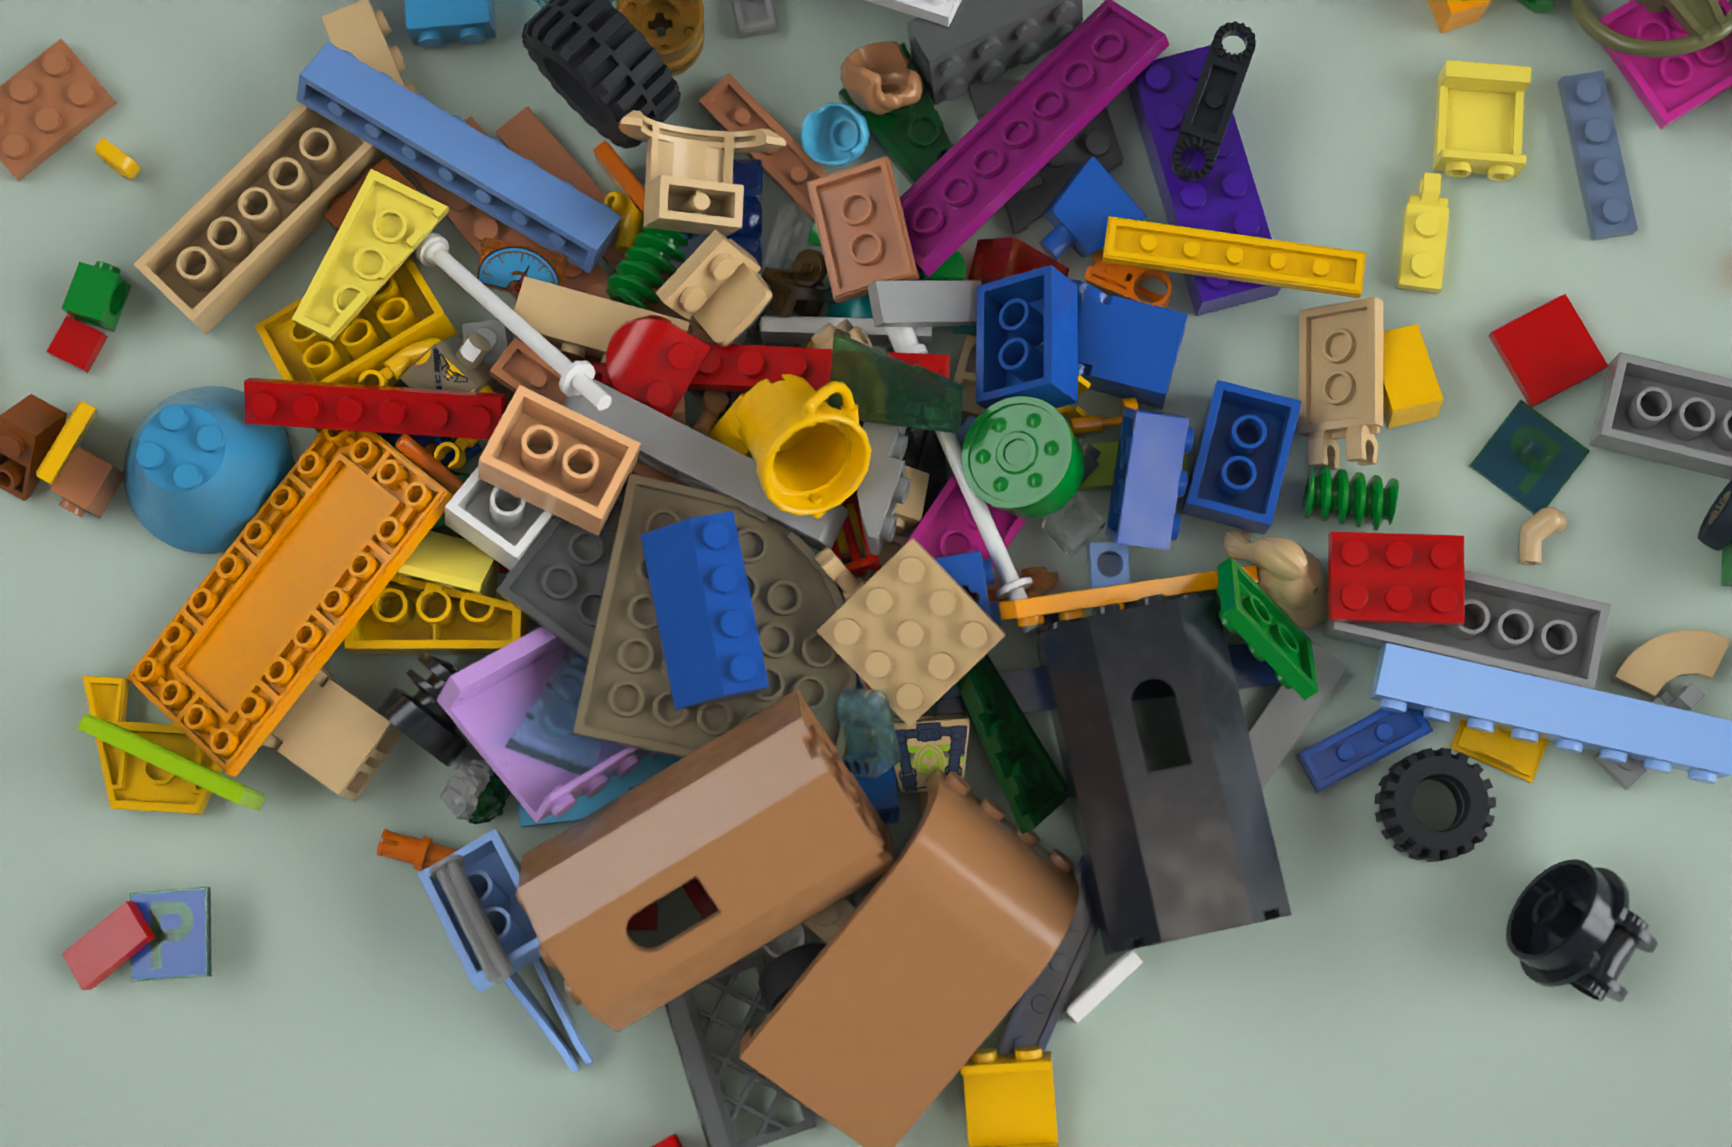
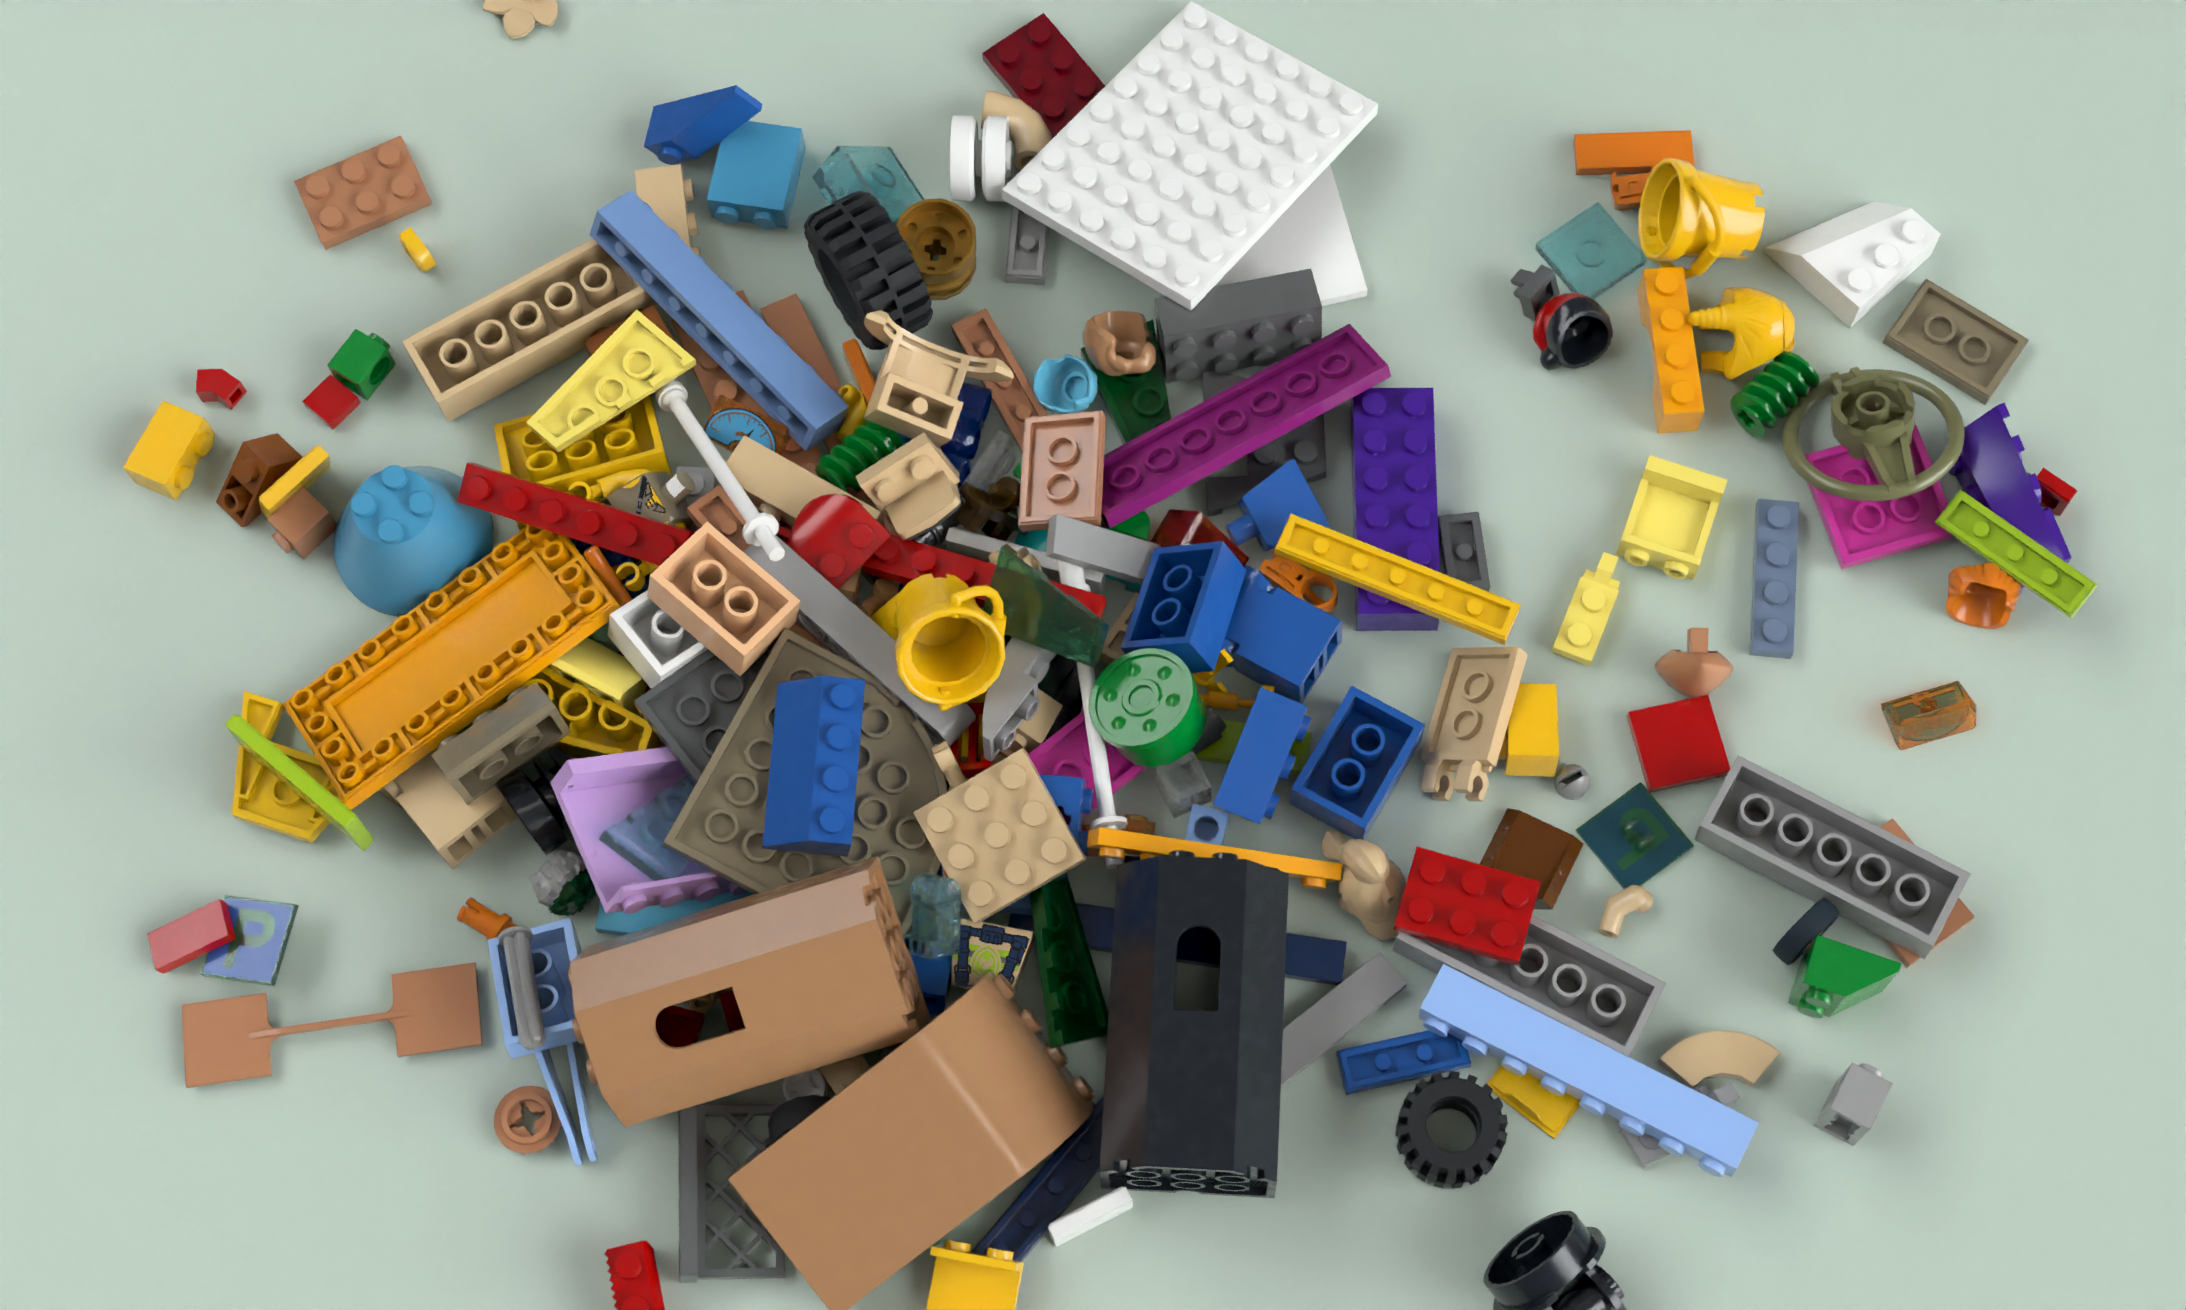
camera: 15 degrees right, 10 degrees down
black plate [1170,21,1256,183] -> none
green plate [1217,557,1319,701] -> none
green piece [1303,465,1399,531] -> none
none -> nougat hinge [182,962,483,1088]
none -> dark tan slope [431,682,571,805]
none -> nougat gear [494,1086,563,1155]
none -> dark grey plate [1438,512,1490,592]
none -> reddish brown slope [1480,808,1584,910]
none -> light grey hinge [1555,764,1589,800]
none -> nougat piece [1655,627,1734,698]

